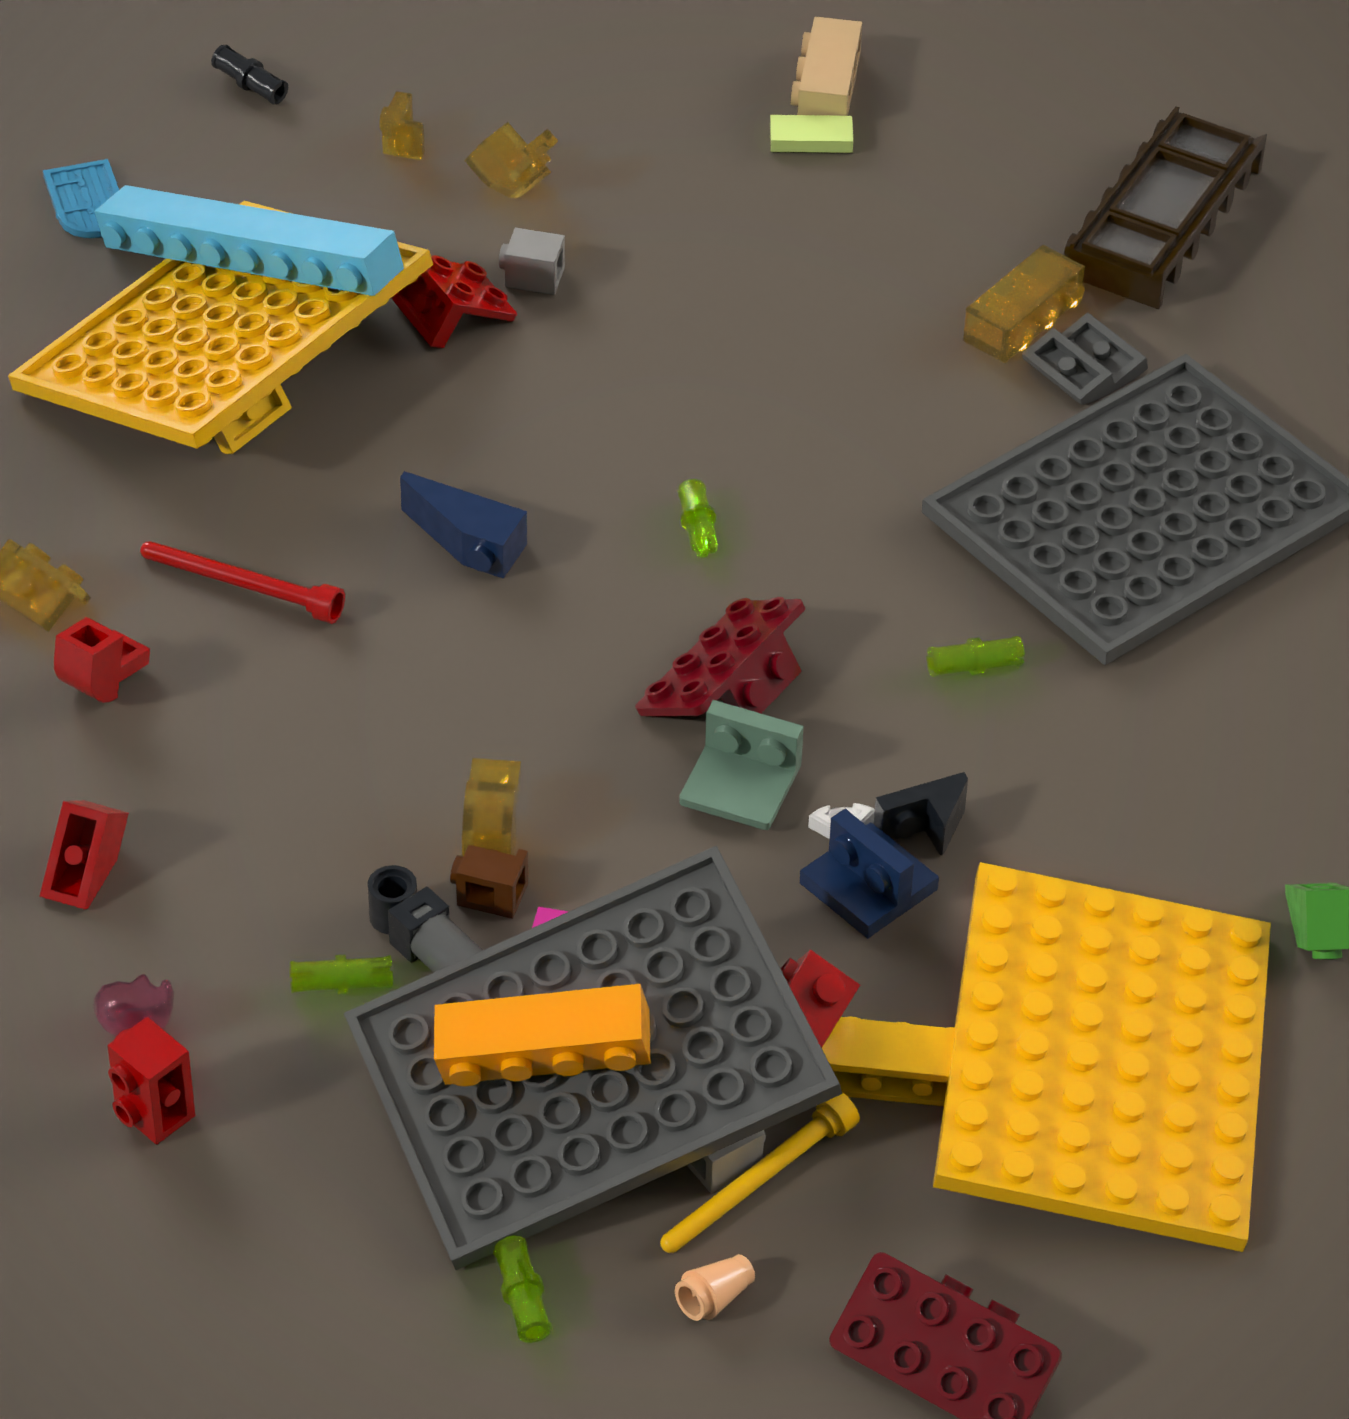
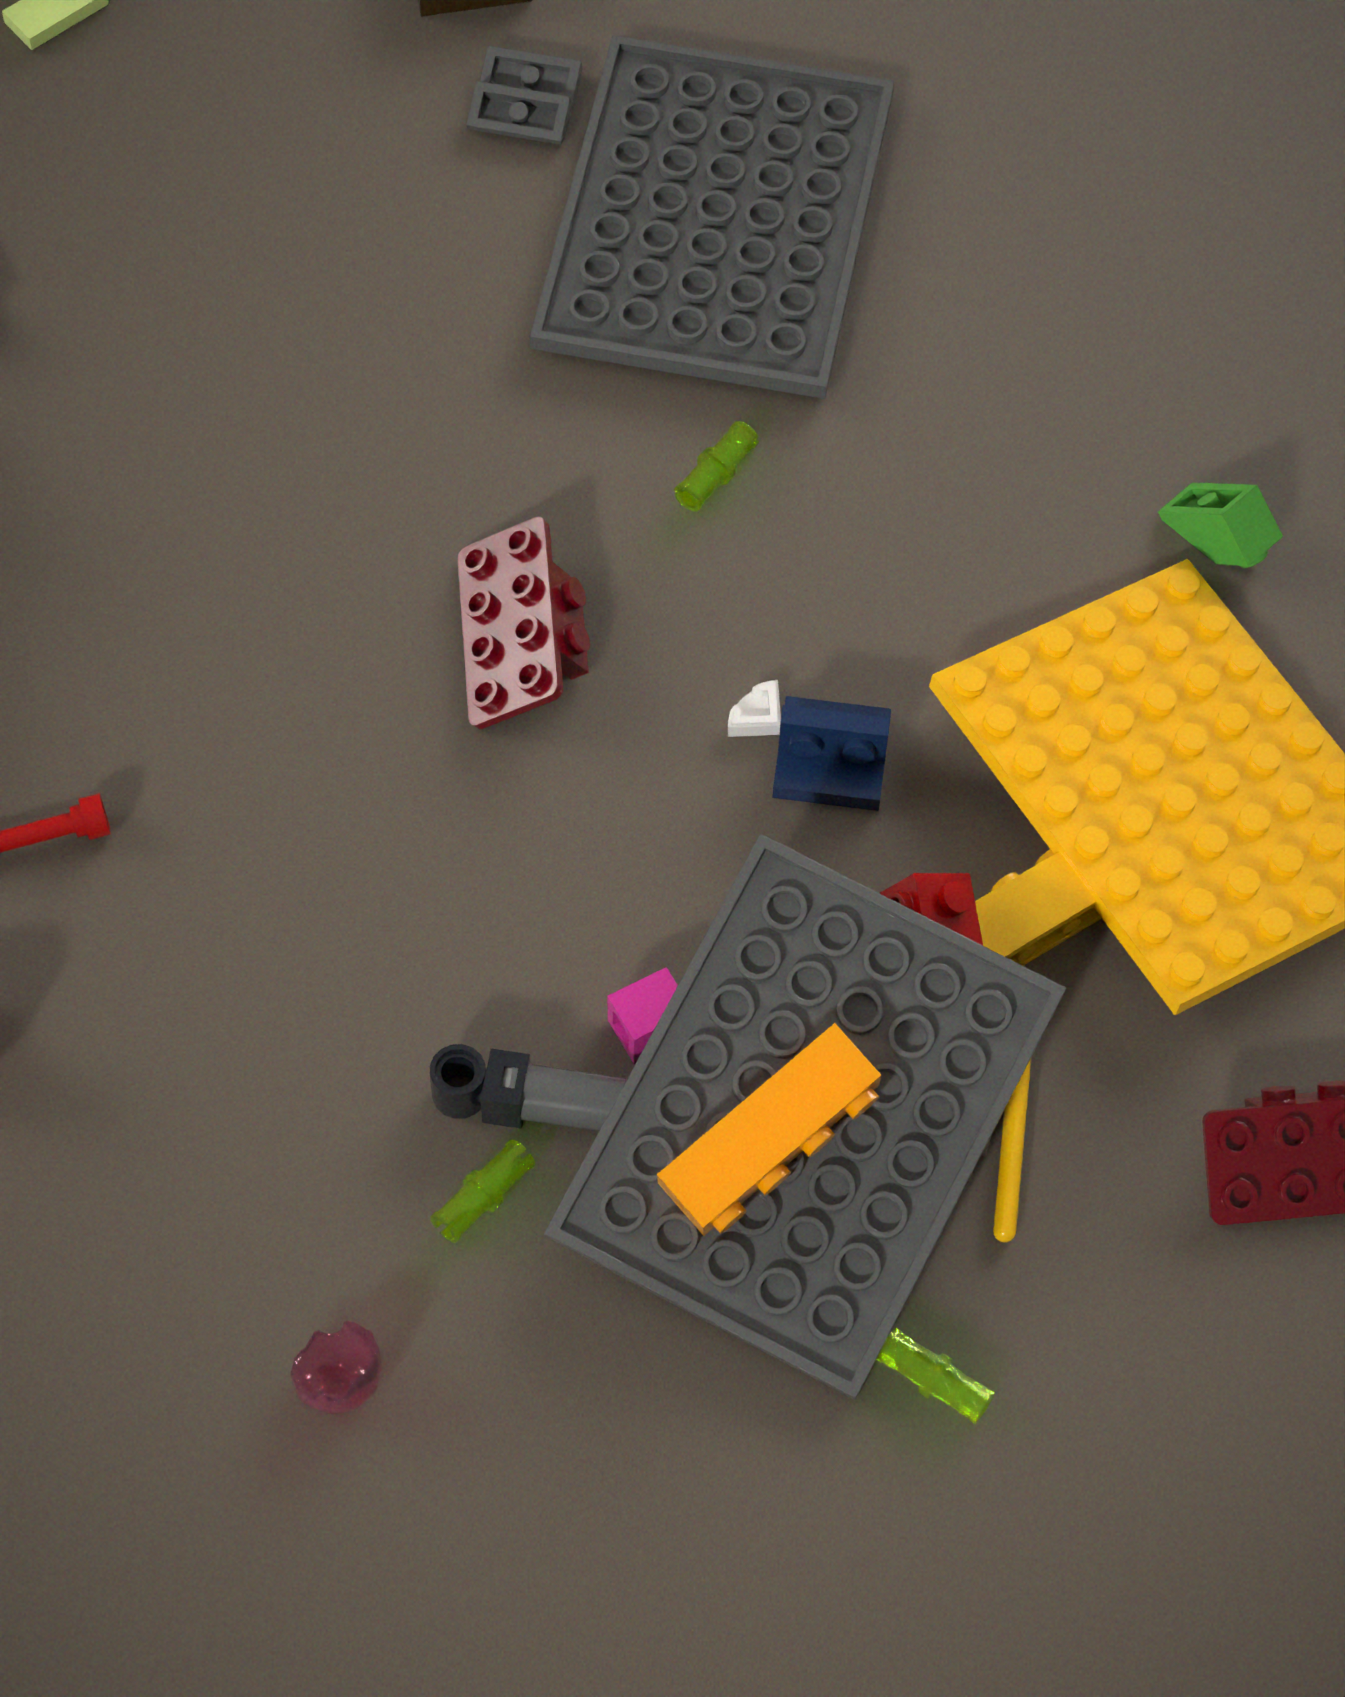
camera: 40 degrees left, 15 degrees up
red slope [39,800,129,909] -> none
red brick [107,1016,196,1145] -> none
dark blue slope [400,471,527,579] -> none
reddish brown brick [450,845,528,919] -> none
clear yellow brick [462,758,521,856] -> none
light nougat cone [675,1254,755,1321] -> none
clear neon green axle [677,479,718,558] -> none
sand green bracket [679,700,804,830] -> none
black slope [874,772,968,855] -> none
clear yellow brick [963,245,1085,363] -> none

